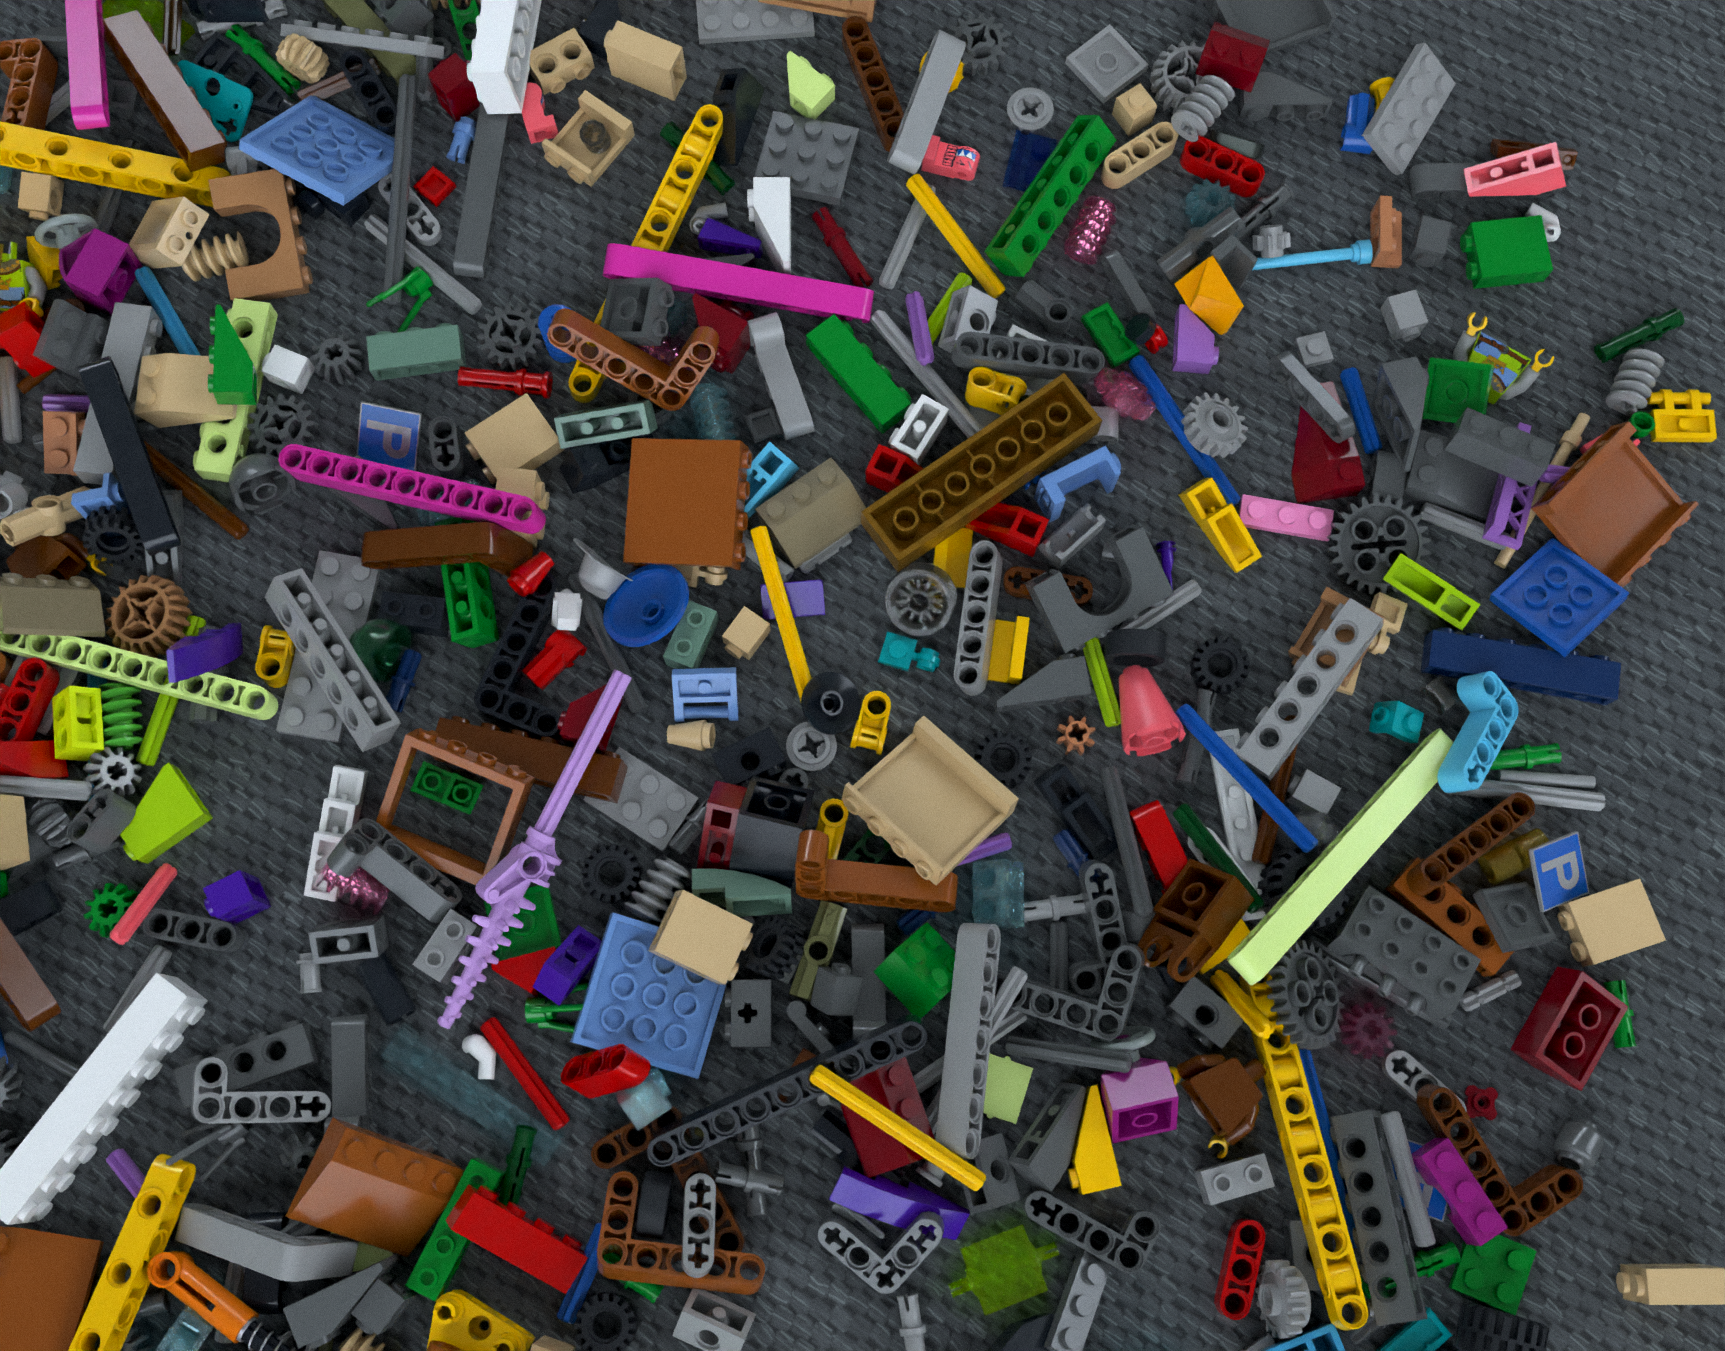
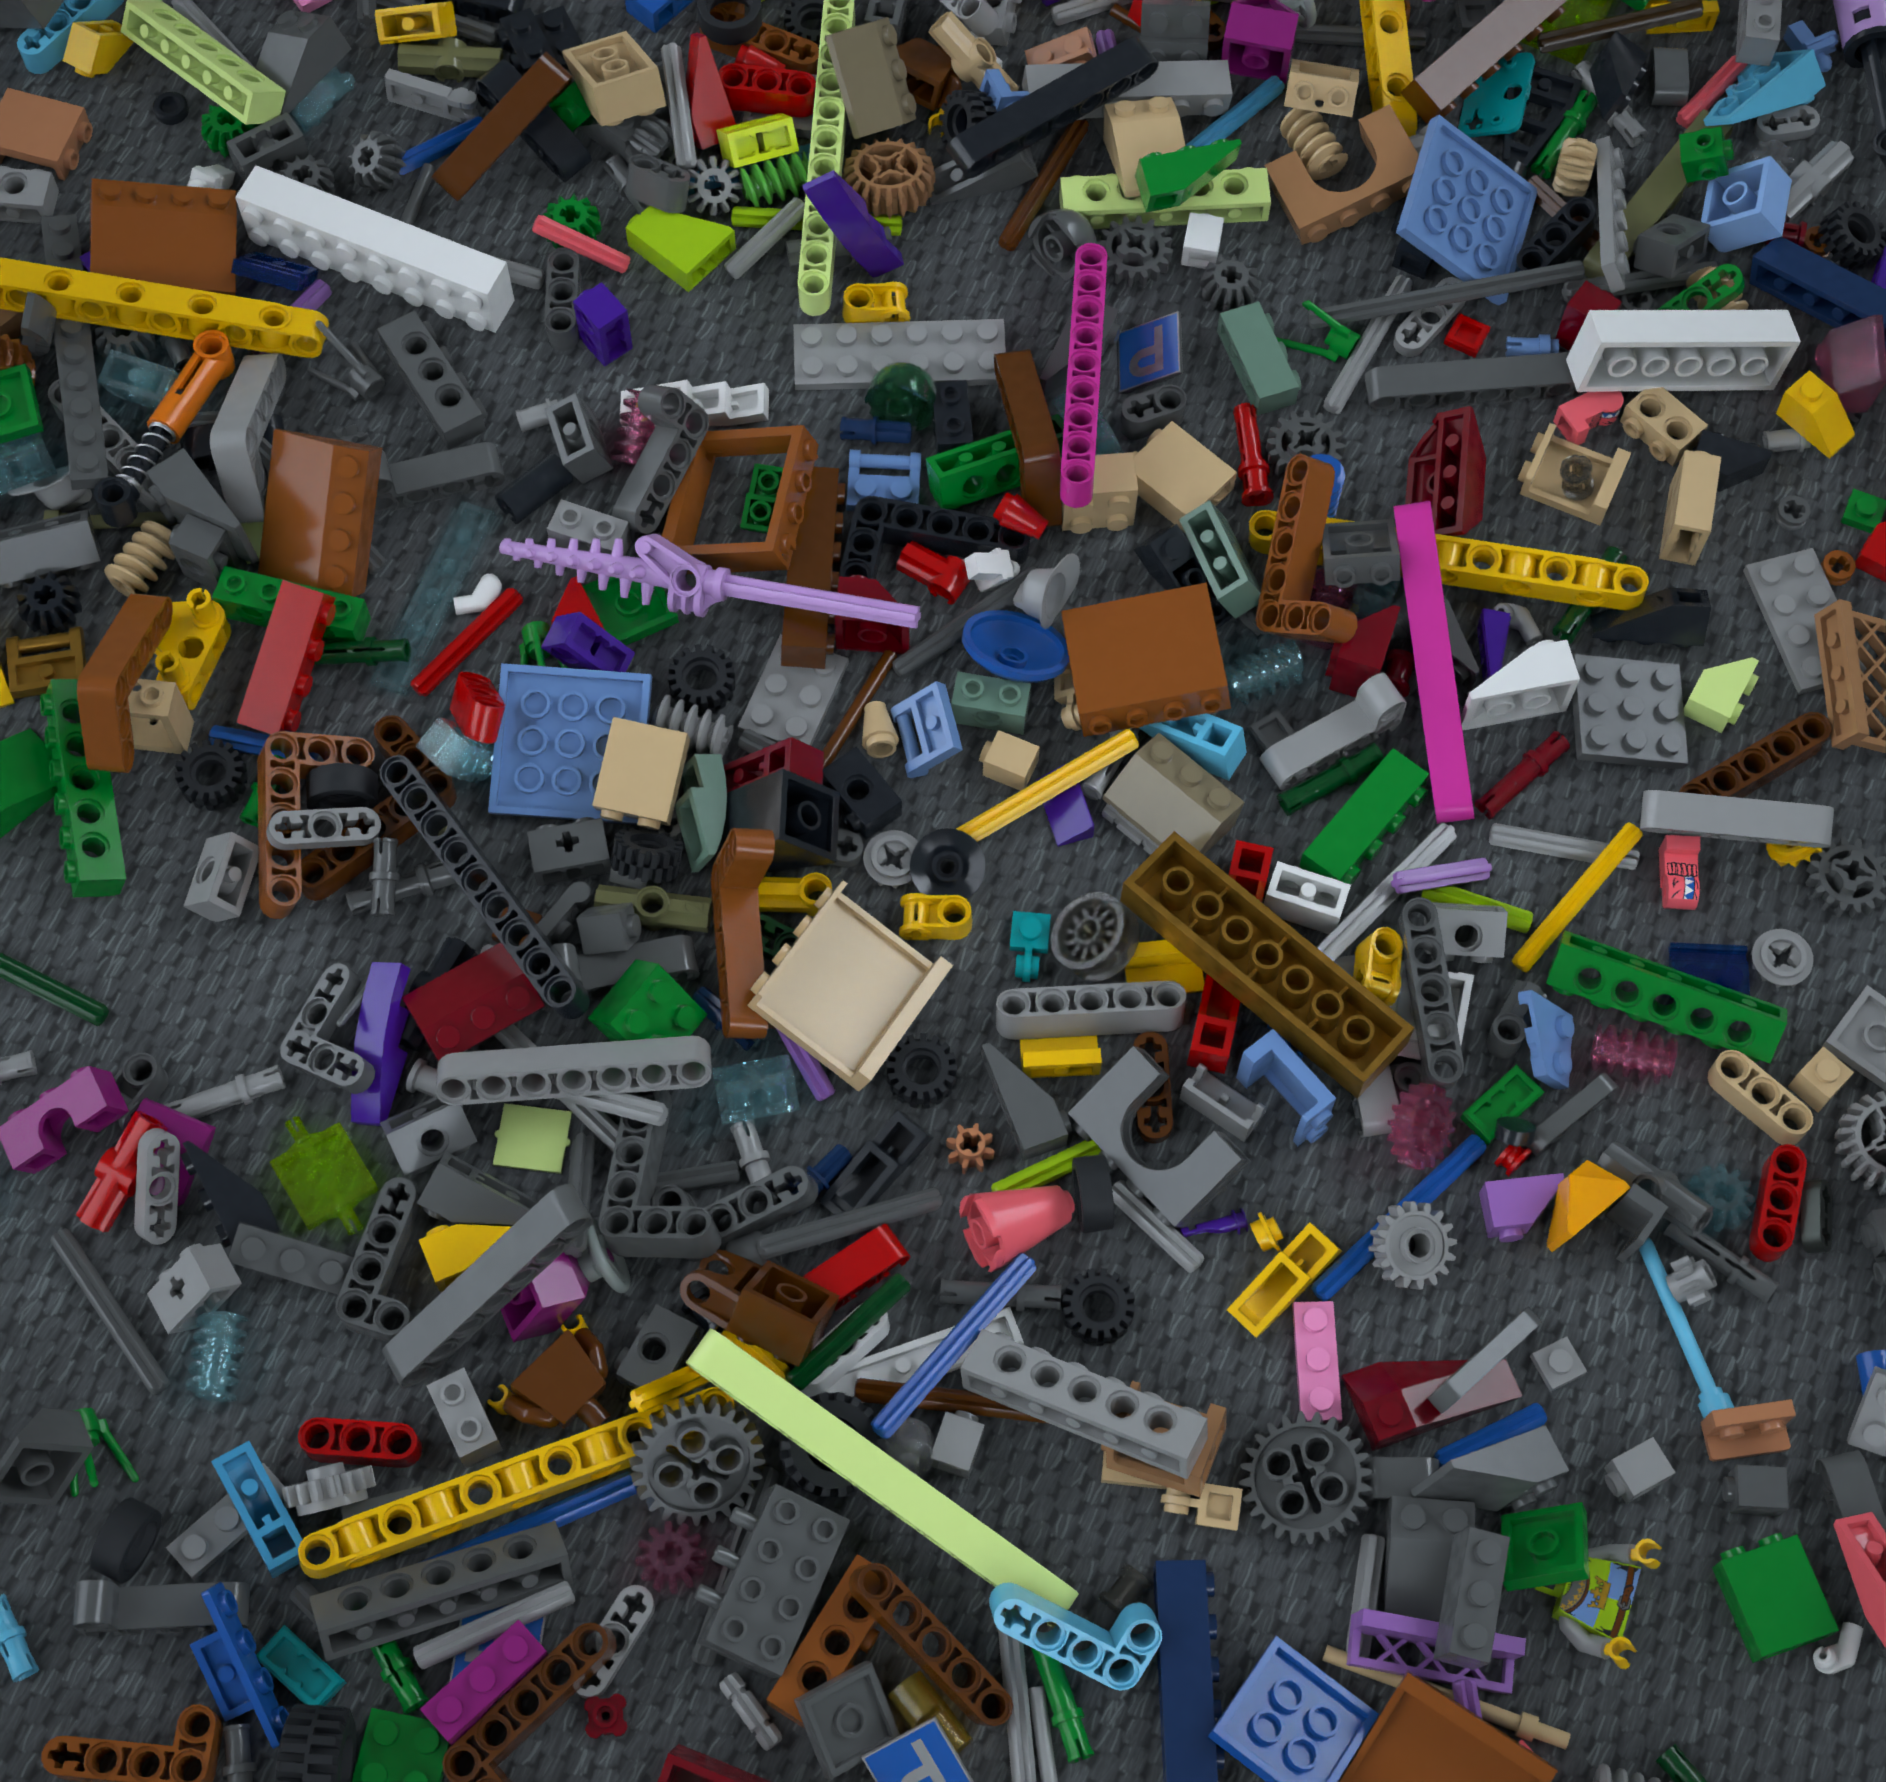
camera: 80 degrees right, 10 degrees down
light grey beam [191,1057,331,1124] -> none
light grey brick [264,568,401,752] -> none
yellow axle [809,1064,986,1191] -> none
light grey piece [1171,75,1235,142] -> none
teal bracket [1369,701,1424,743] -> none
lime slope [1383,553,1480,631] -> none
none -> clear blue plate [231,251,319,291]
none -> dark grey beam [382,1184,594,1388]
none -> light grey axle [724,197,805,279]
none -> reddish brown bar [822,650,897,769]
none -> medium blue plate [846,449,921,511]
none -> yellow plate [1250,1212,1284,1252]
none -> dark green pin [1277,743,1384,816]
none -> dark red wedge [1405,406,1486,536]
none -> medium blue wing [1518,990,1574,1089]

